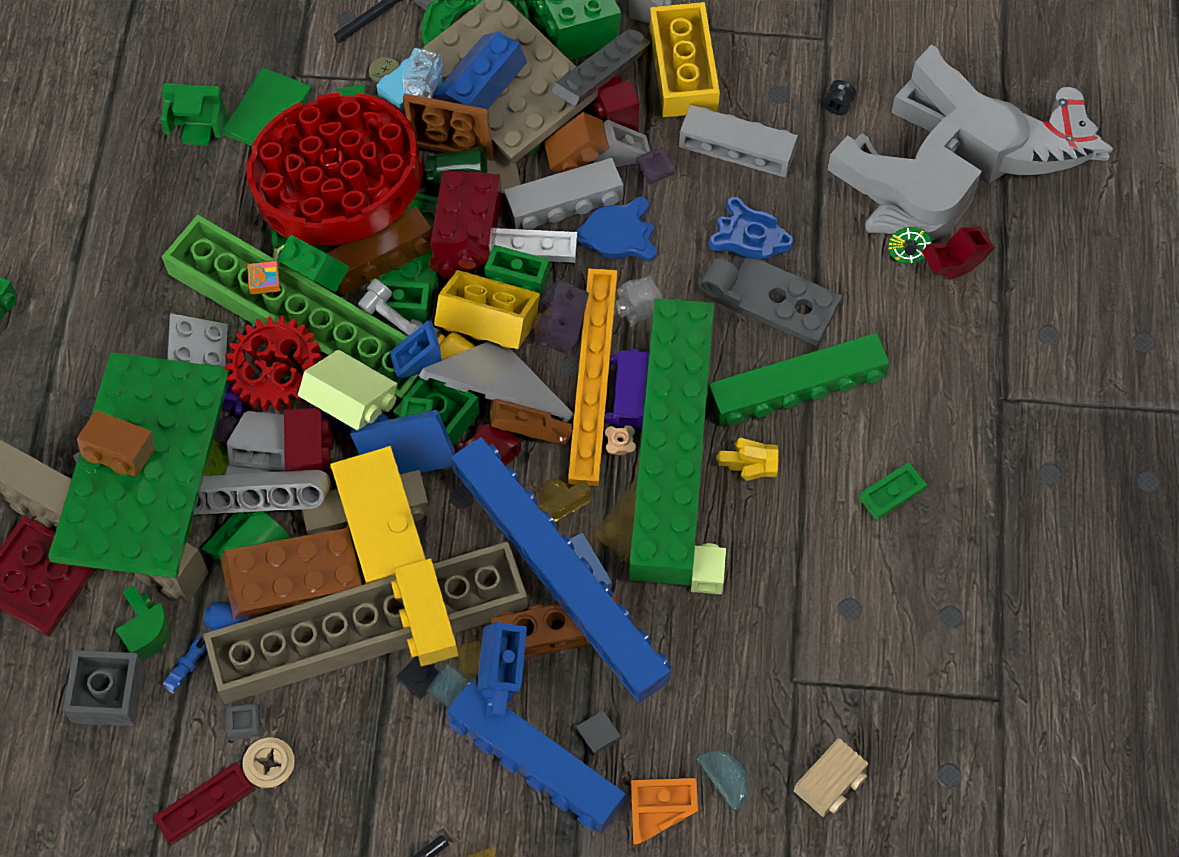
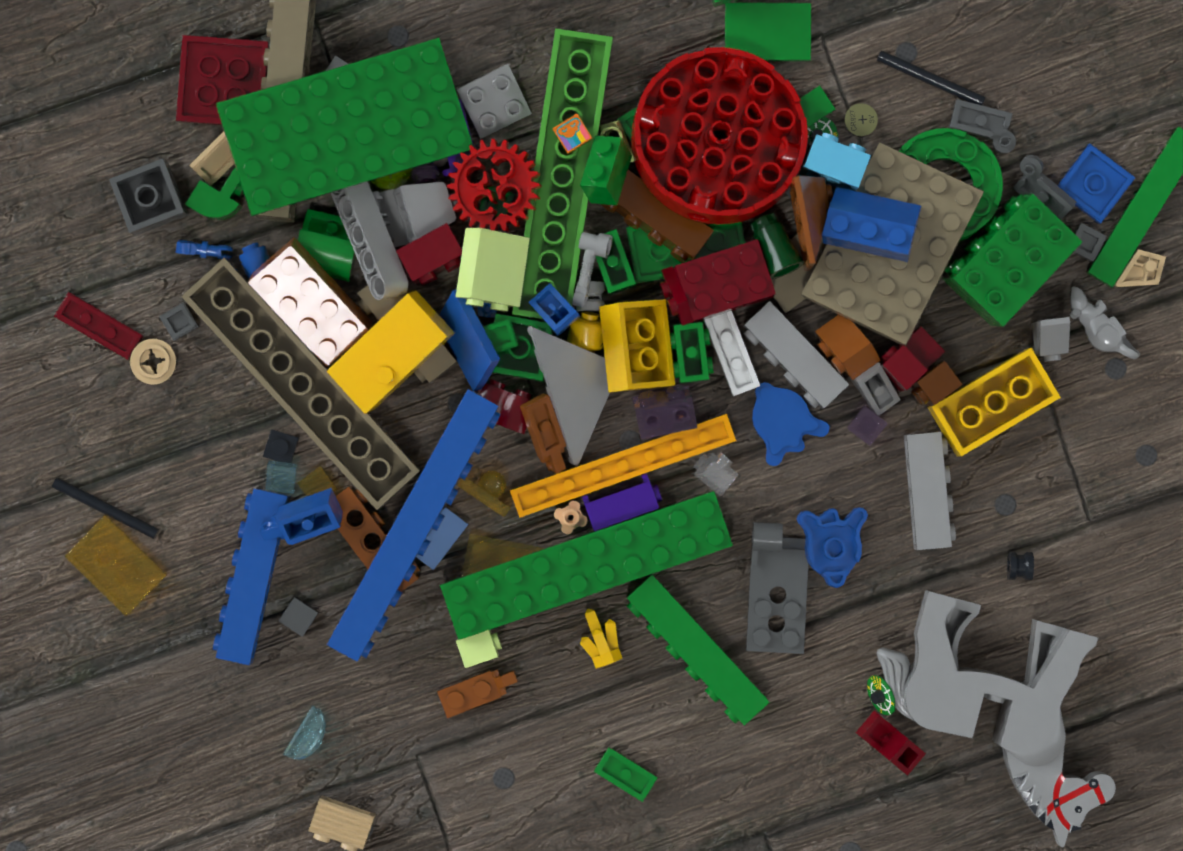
camera: 65 degrees right, 25 degrees up
dark orange brick [77,410,155,477] -> none
yellow brick [391,558,458,667] -> none
clear brick [402,48,443,98] -> none
dark grey plate [552,28,652,107] -> none
orange wing [631,778,698,845] -> none
none -> tan tile [190,132,234,186]
none -> dark orange hinge [437,669,518,718]
none -> reddish brown brick [911,361,963,407]

